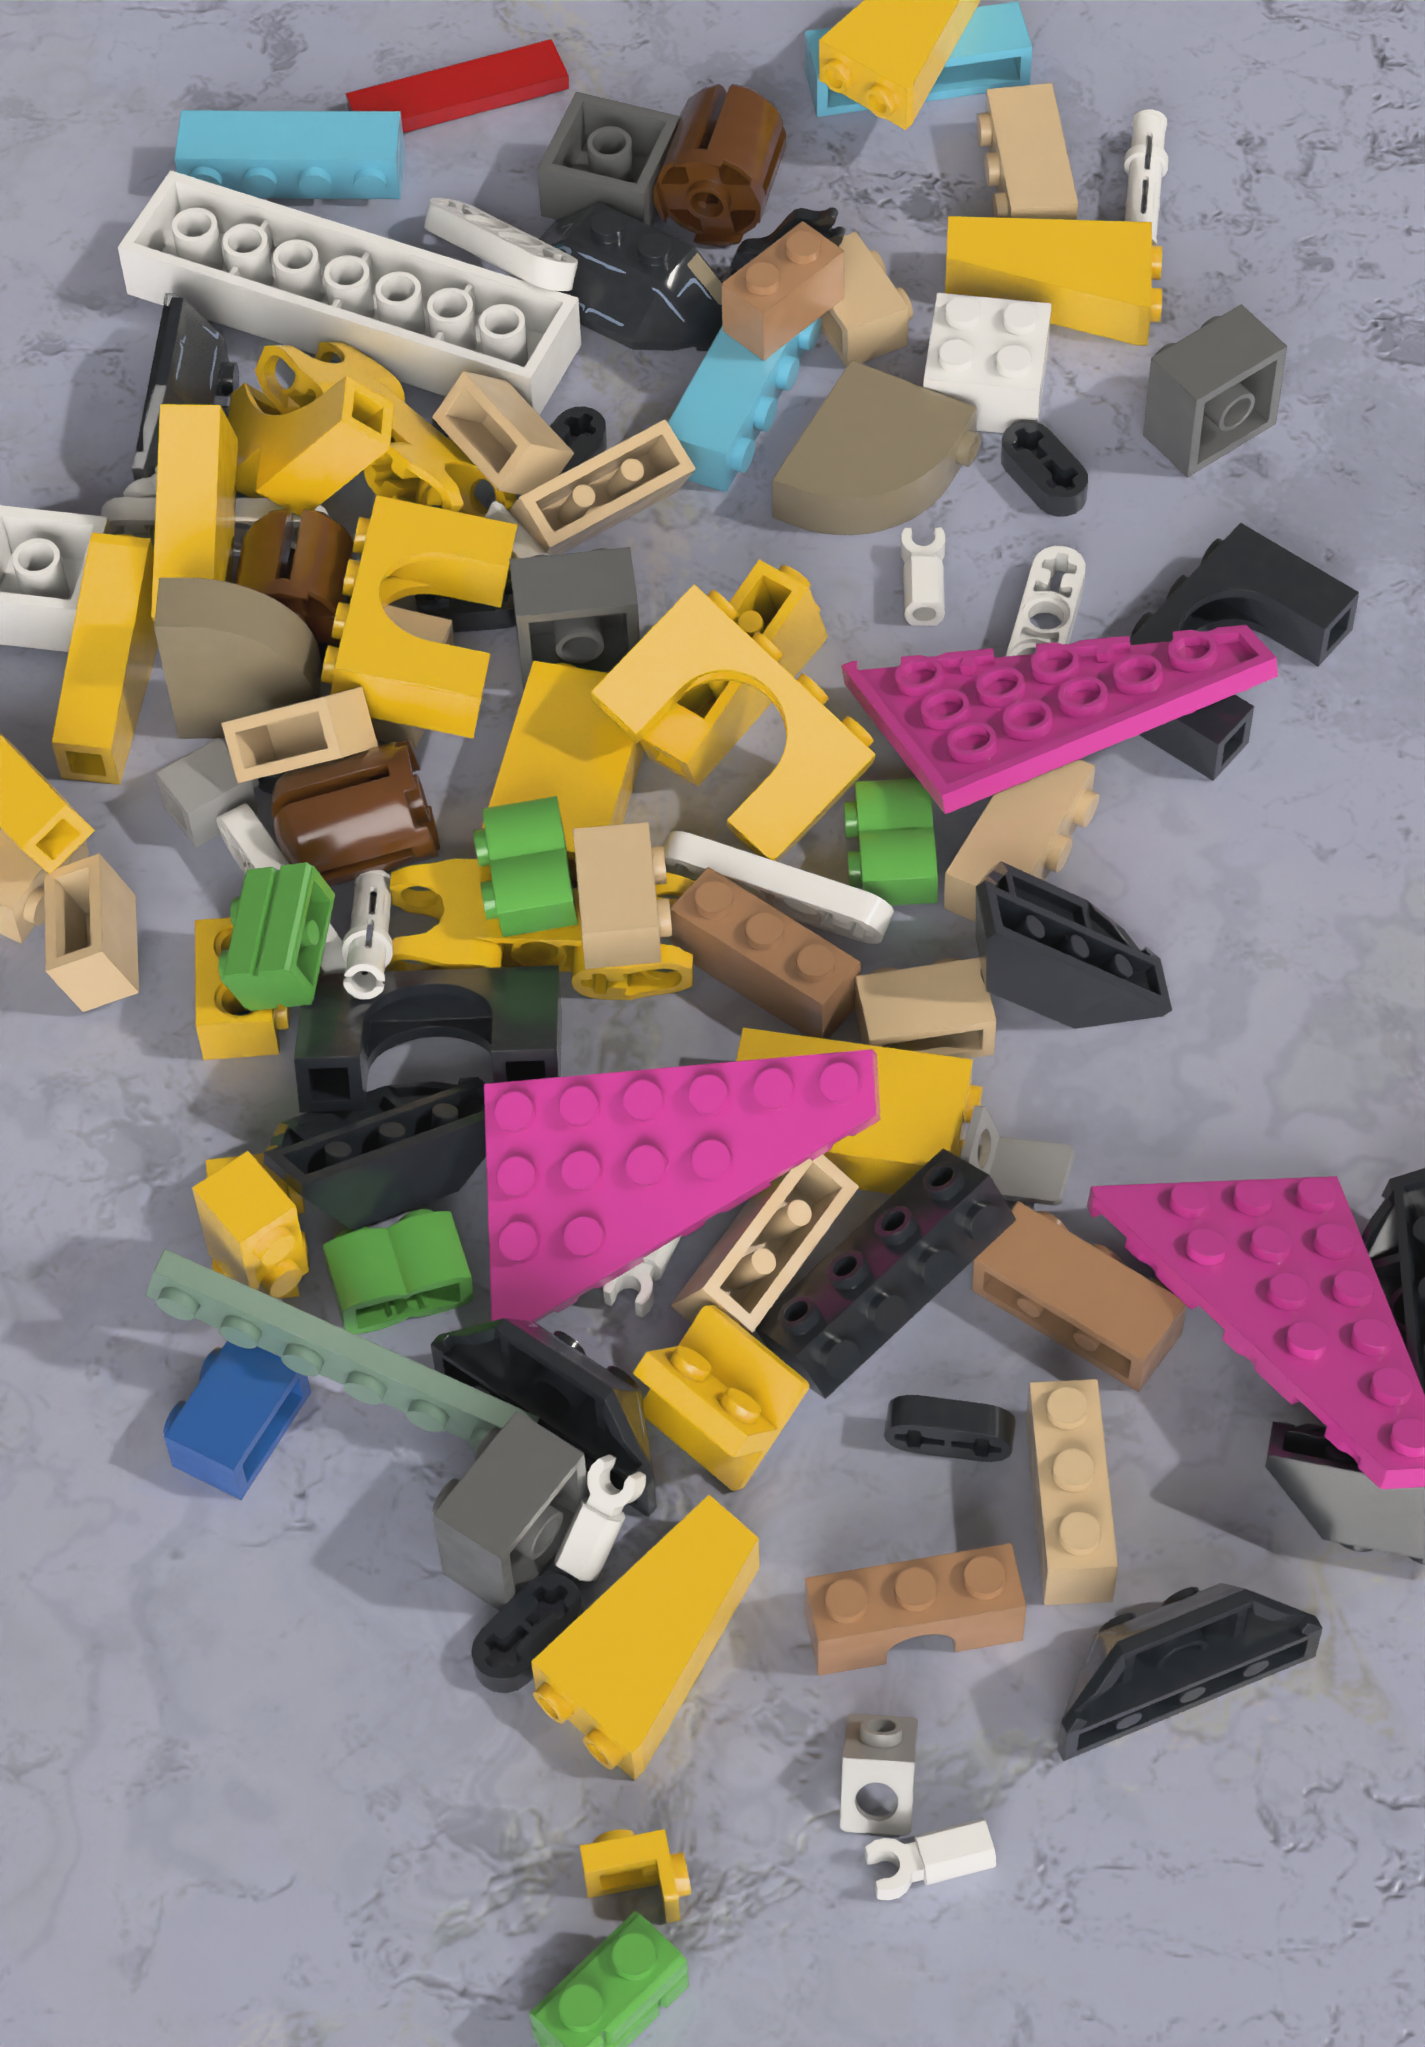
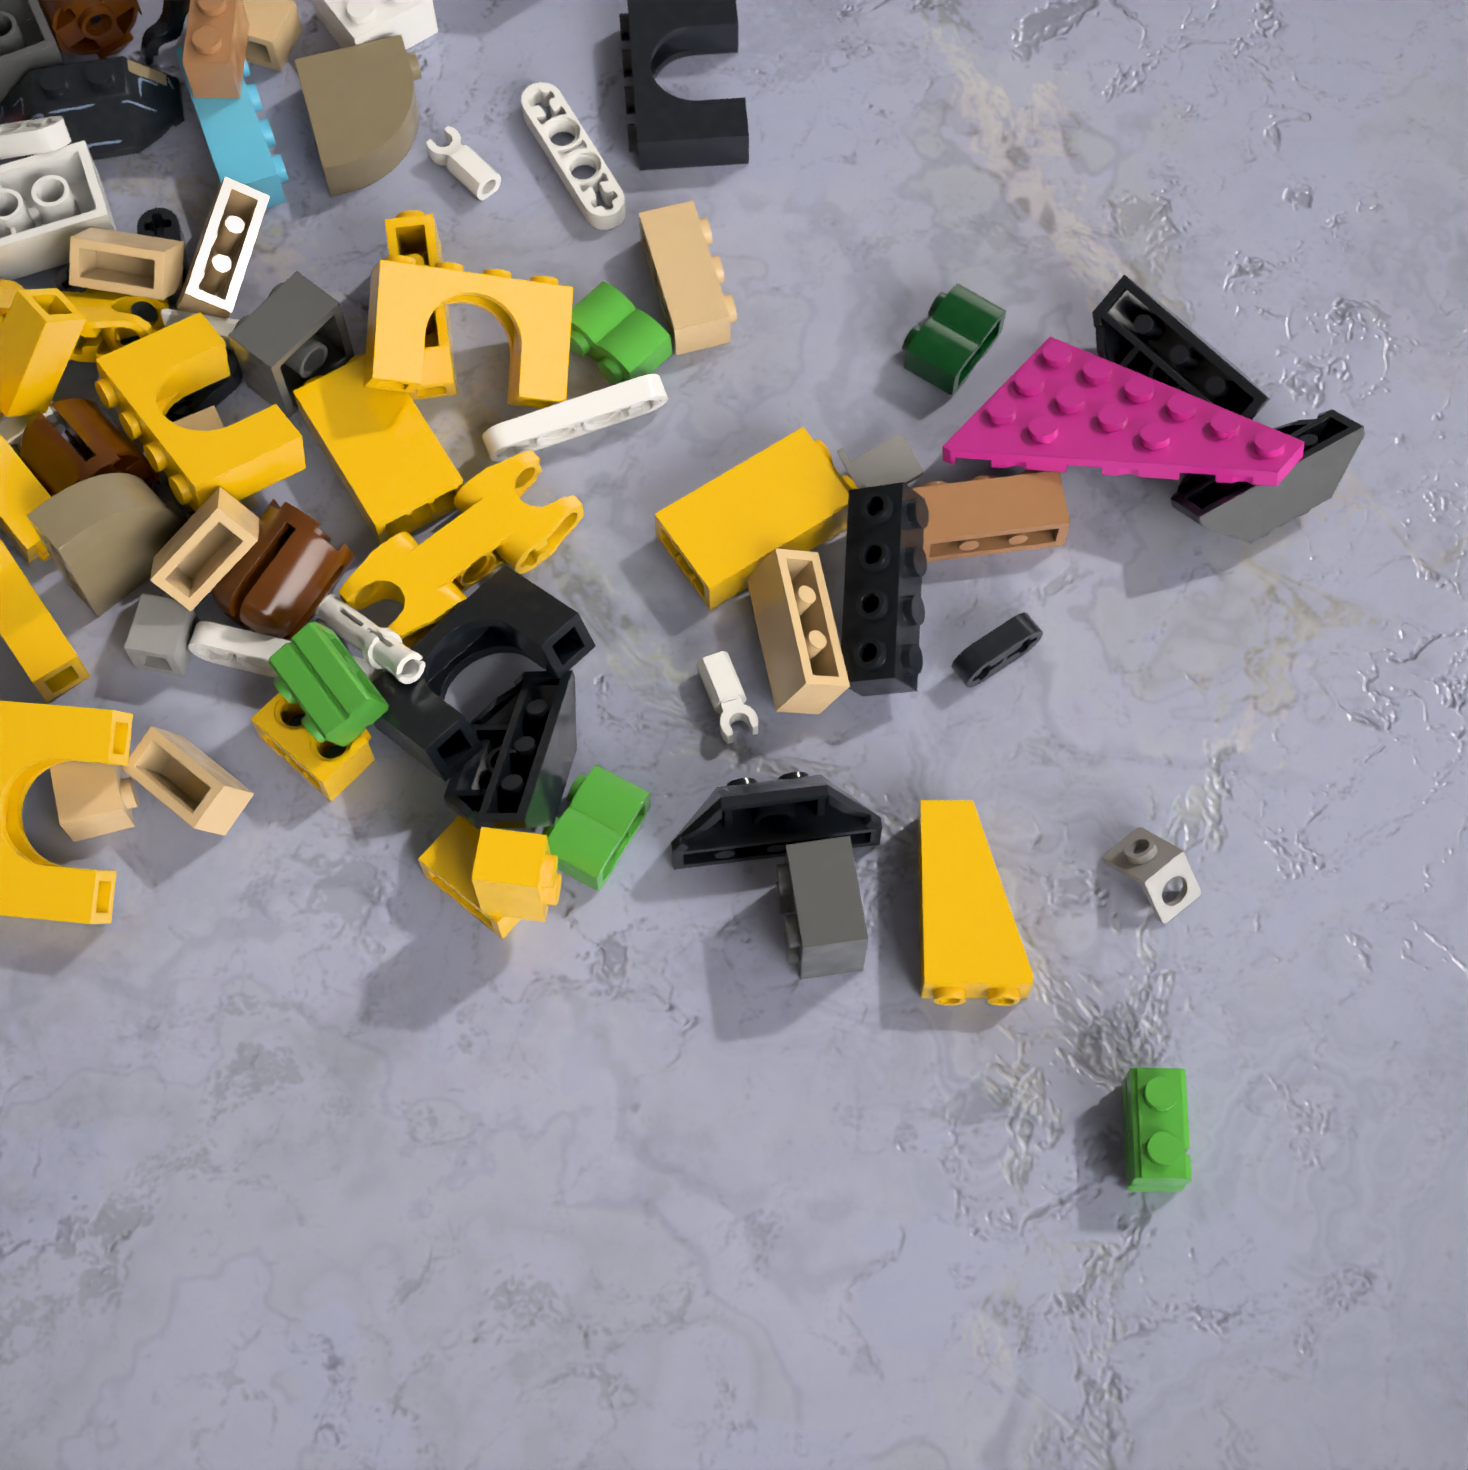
camera: 45 degrees left, 10 degrees up
sand green plate [145,1249,540,1452] -> none
blue brick [163,1341,311,1500] -> none
black beam [471,1573,583,1693] -> none
bright green brick [473,796,578,937] -> none
dark pink wing [484,1049,881,1323] -> none
white bar [554,1454,646,1581] -> none
tan brick [573,822,672,969] -> none
yellow bracket [579,1829,691,1923] -> none
yellow bracket [633,1305,809,1491] -> none
medium nougat brick [670,867,861,1039] -> none
medium nougat arch [805,1543,1026,1676] -> none
dark pink wing [841,625,1278,814] -> none
tan brick [855,957,996,1059] -> none
white bar [865,1818,996,1900] -> none
black wedge [976,861,1172,1029] -> none
black beam [1001,421,1088,517] -> none
tan brick [1026,1379,1118,1605] -> none
black wedge [1057,1583,1323,1761] -> none
none -> dark green brick [902,284,1006,396]

